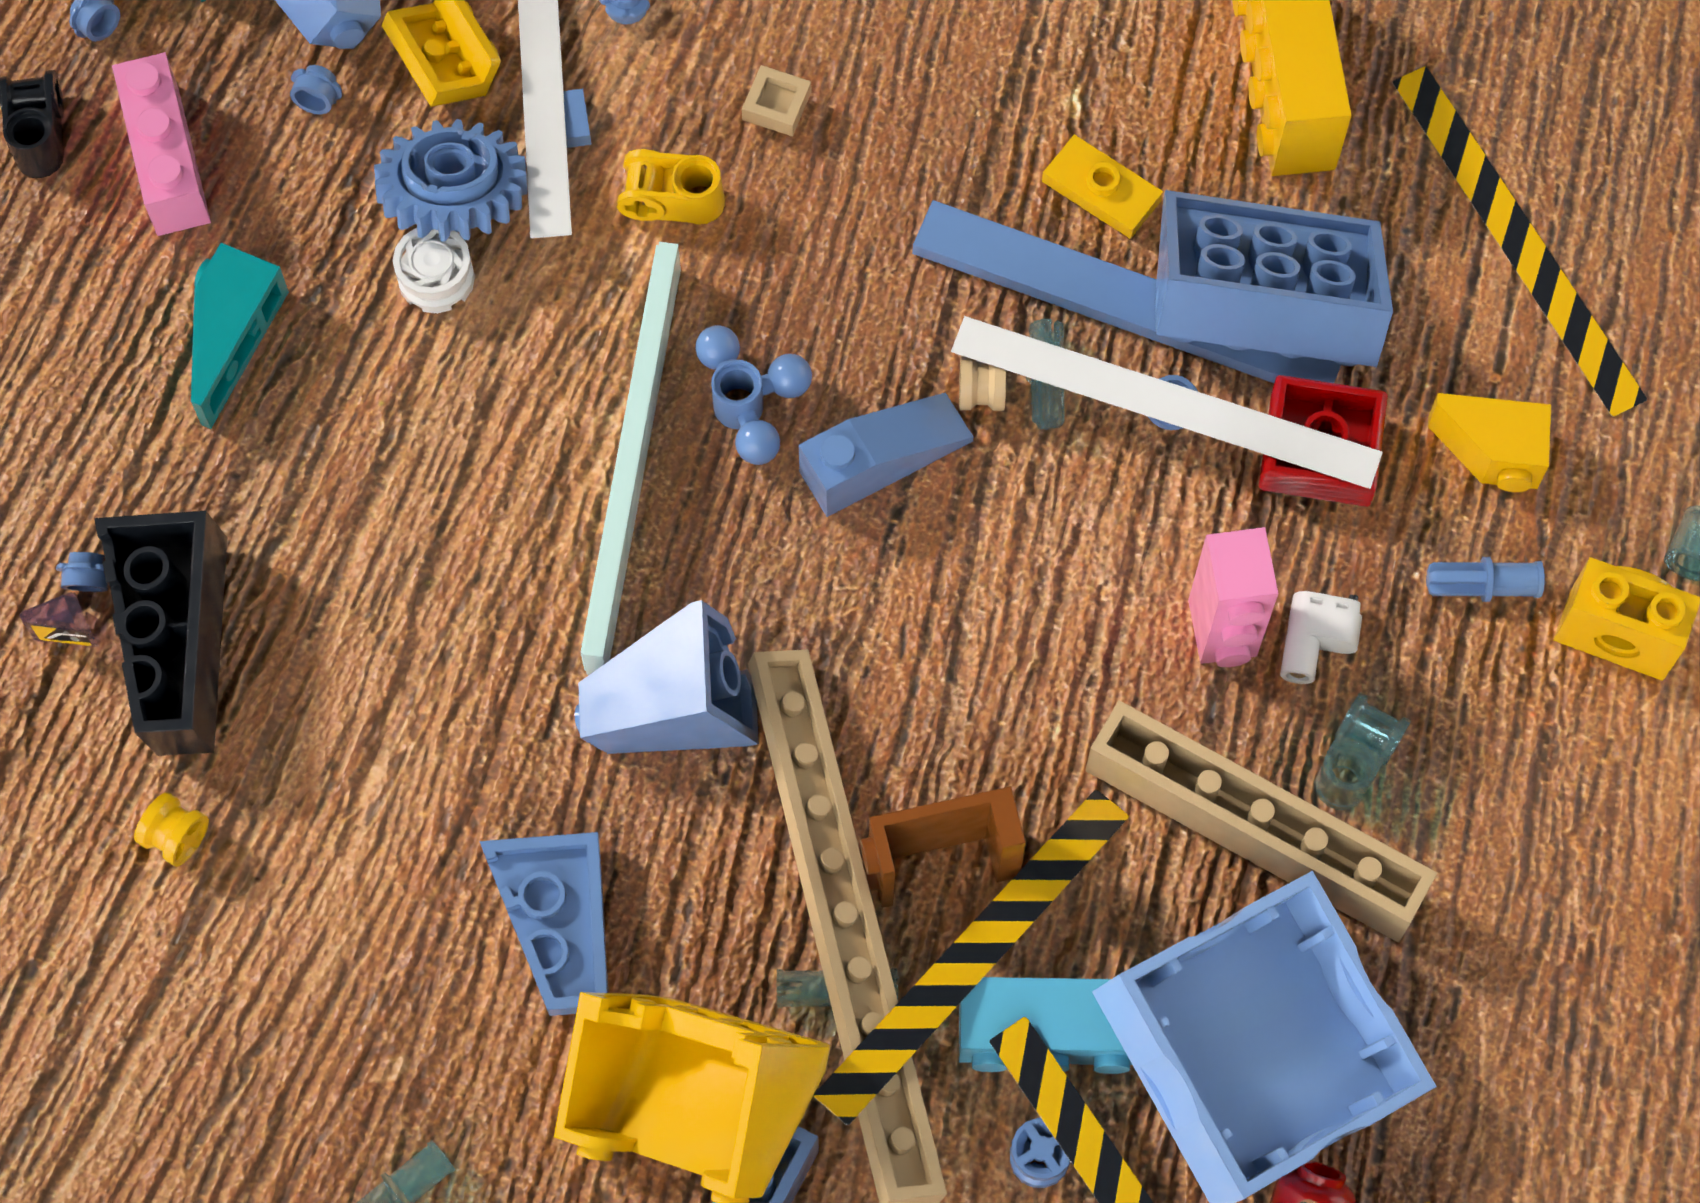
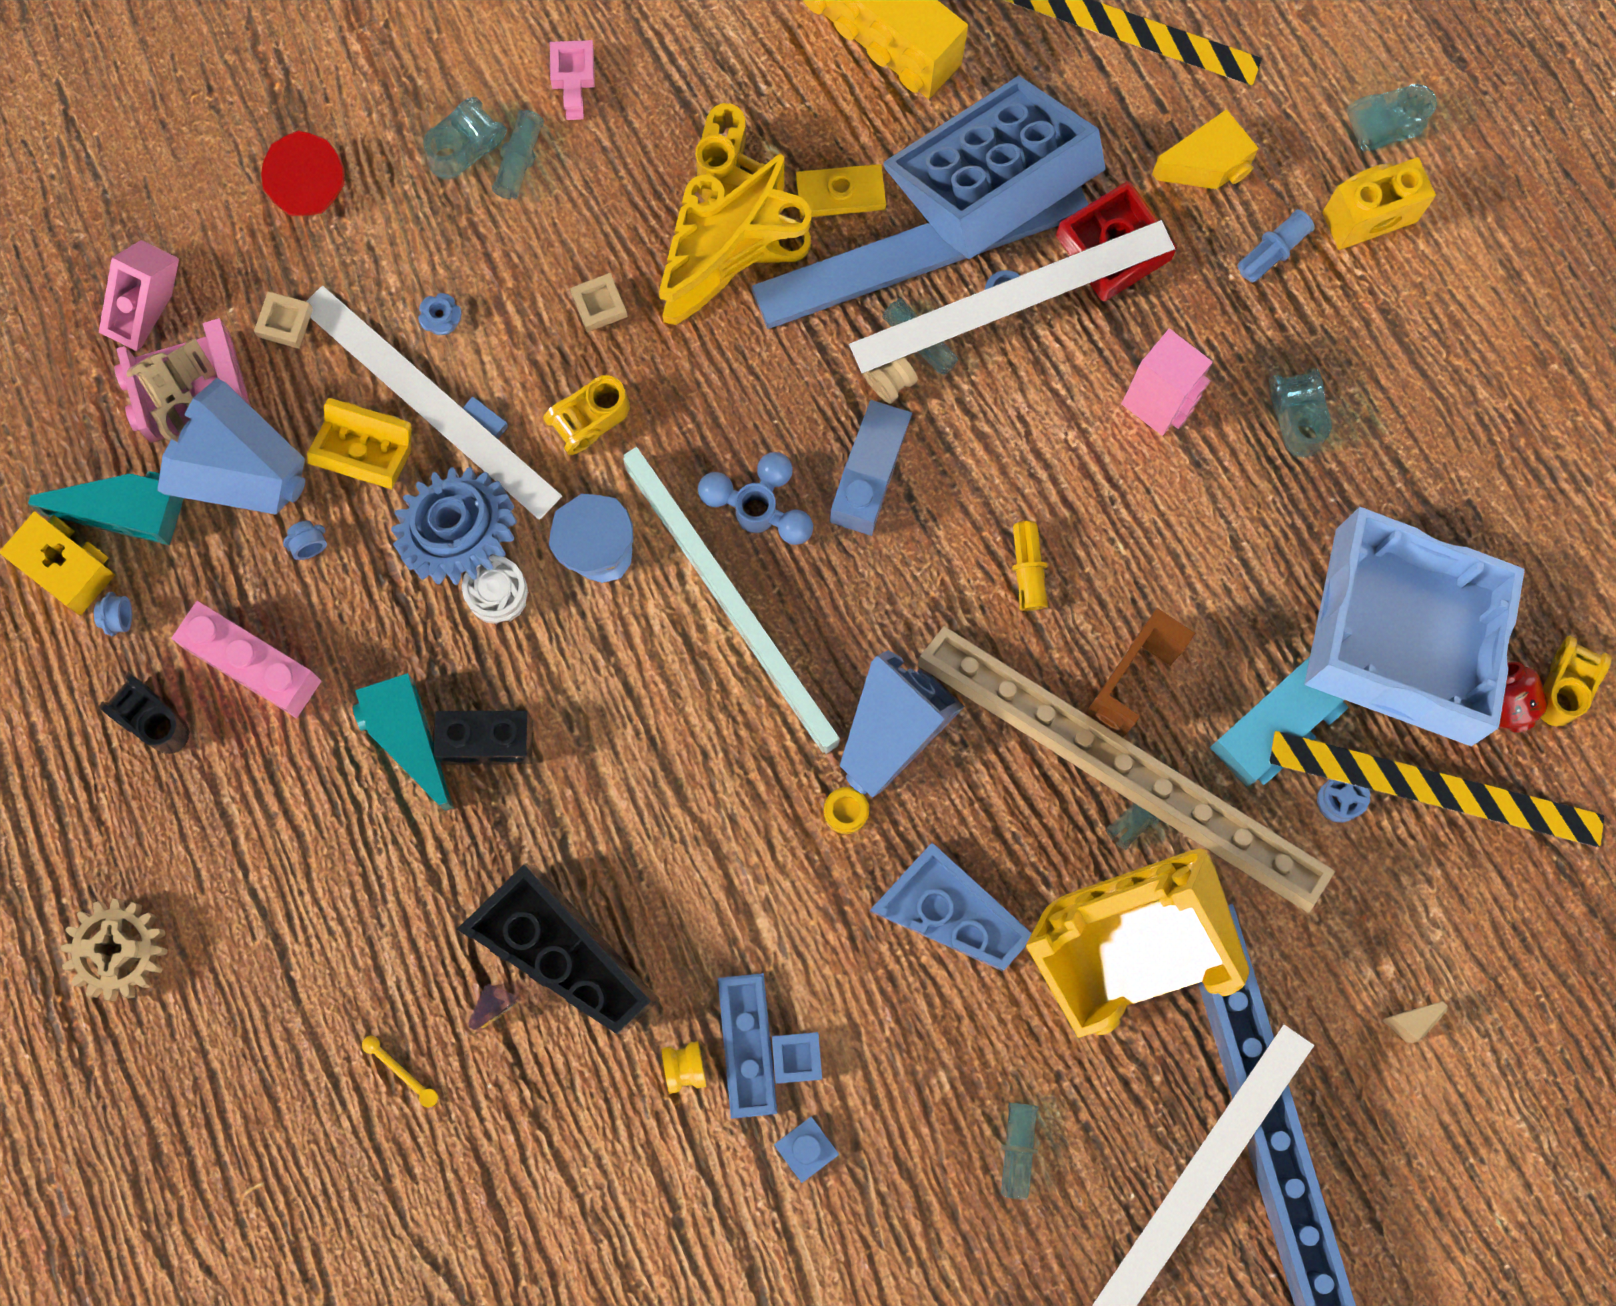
camera: 45 degrees left, 10 degrees up
medium blue plate [56,552,108,592] -> none
sticker [814,790,1129,1125] -> none
tan brick [1085,700,1437,943] -> none
white piece [1280,591,1362,684] -> none
none -> black brick [434,711,533,765]
none -> medium blue hat [549,493,634,583]
none -> yellow piece [659,103,812,325]
none -> medium blue tile [718,973,777,1119]
none -> medium blue plate [772,1032,822,1084]
none -> medium blue plate [774,1116,839,1183]
none -> yellow tile [824,787,869,834]
none -> yellow axle [1012,521,1049,611]

